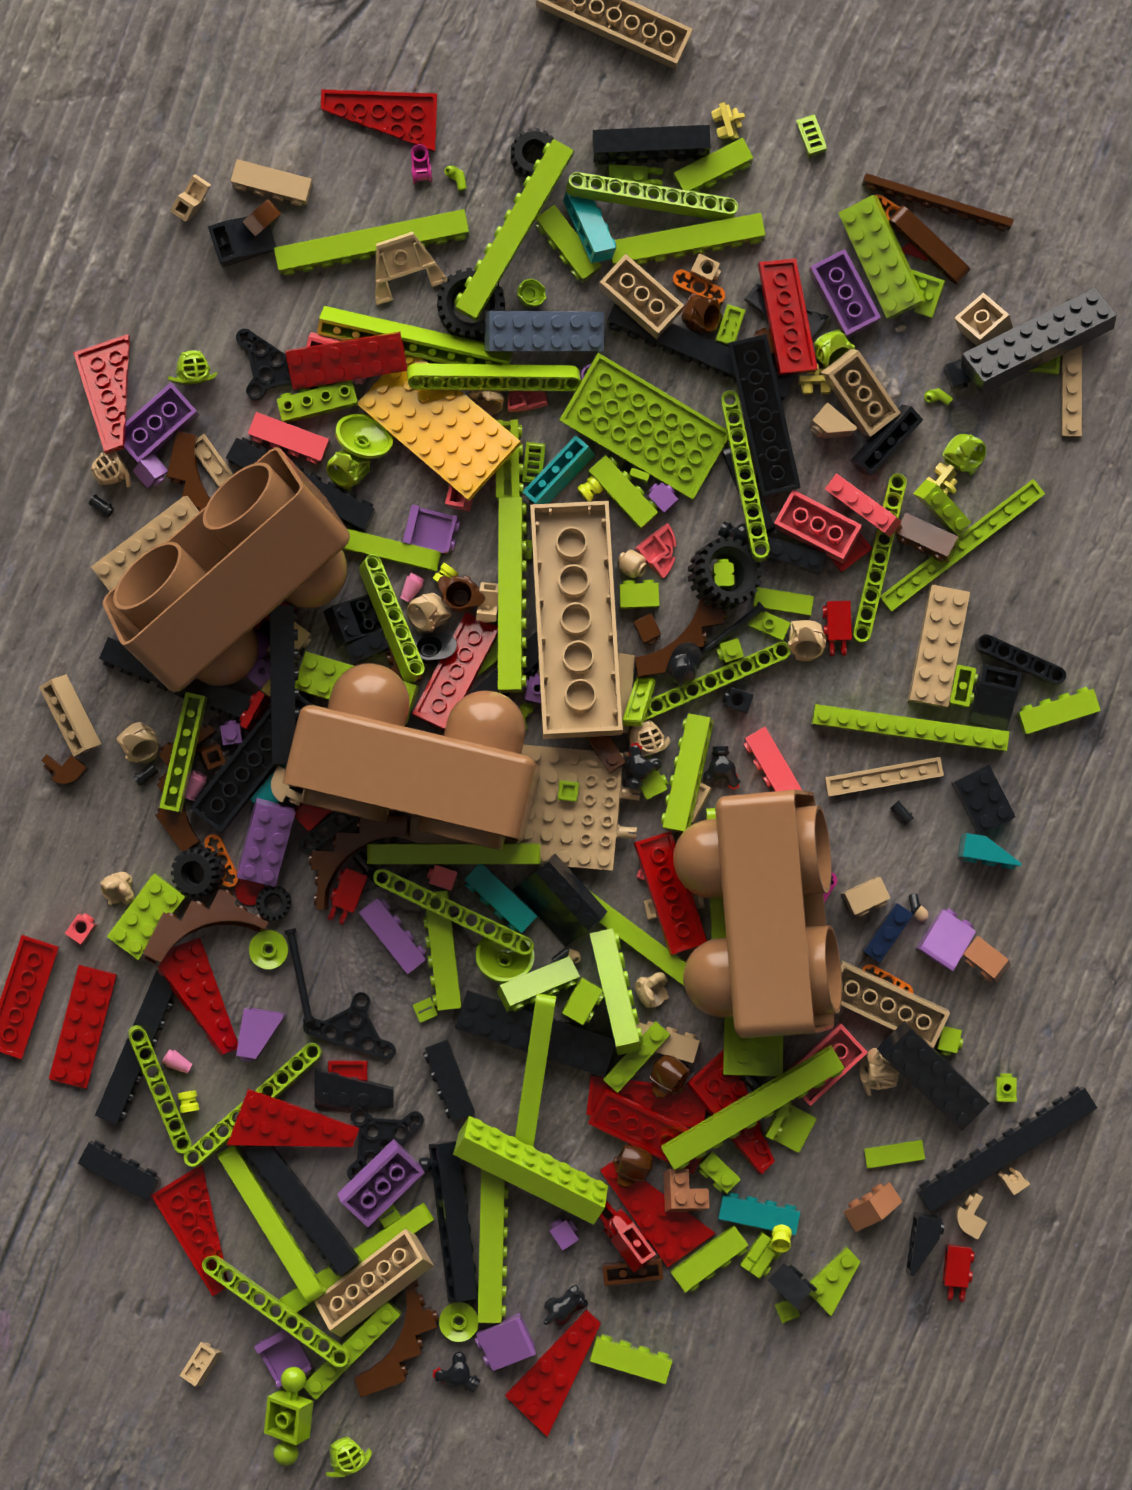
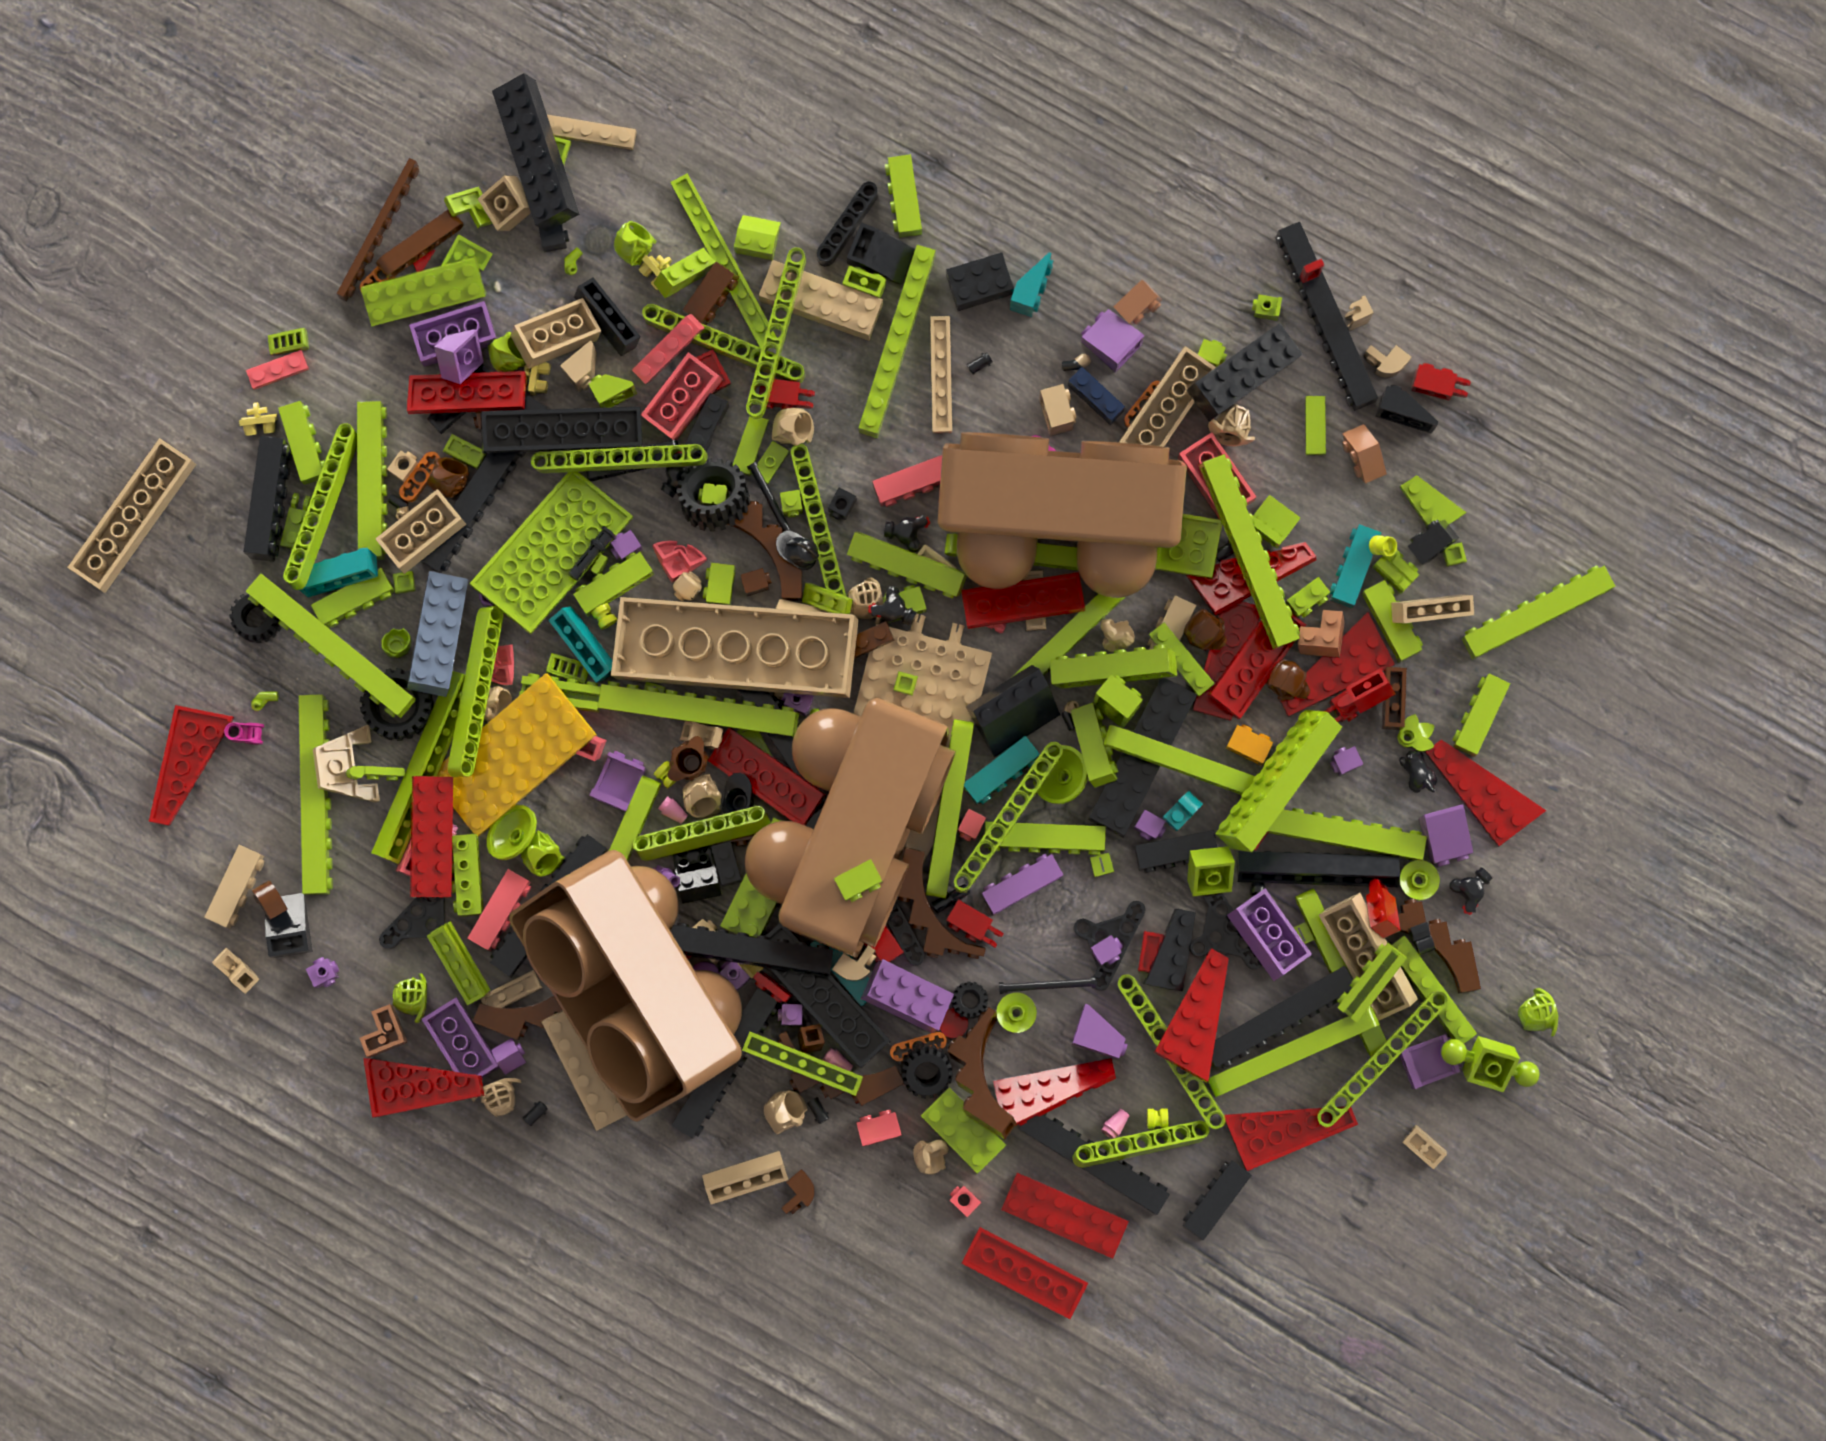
camera: 75 degrees left, 5 degrees down
none -> coral plate [246,350,309,390]
none -> medium lavender brick [306,957,340,988]
none -> lime hinge [346,766,405,781]
none -> nougat brick [360,1004,408,1058]
none -> black arm [387,494,409,520]
none -> lime tile [393,571,416,594]
none -> lime brick [427,921,490,1005]
none -> medium lavender slope [434,329,484,384]
none -> lime plate [444,186,493,228]
none -> black pin [567,526,616,581]
none -> lime slope [588,374,637,408]
none -> medium lavender axle [652,865,680,888]
none -> lime slope [734,215,781,260]
none -> lime beam [746,247,806,419]
none -> lime brick [834,859,883,903]
none -> coral slope [856,1110,902,1147]
none -> medium lavender brick [1090,935,1123,966]
none -> medium lavender brick [1134,810,1166,841]
none -> teal brick [1163,791,1203,832]
none -> lime brick [1187,846,1235,896]
none -> light orange brick [1225,724,1273,766]
none -> red tile [1299,258,1324,283]
none -> lime brick [1337,943,1407,1023]
none -> red hinge [1366,879,1401,939]
none -> tan brick [1391,595,1474,623]
none -> lime plate [1397,714,1435,752]
none -> black leg [1408,922,1435,955]
none -> lime brick [1461,565,1616,660]

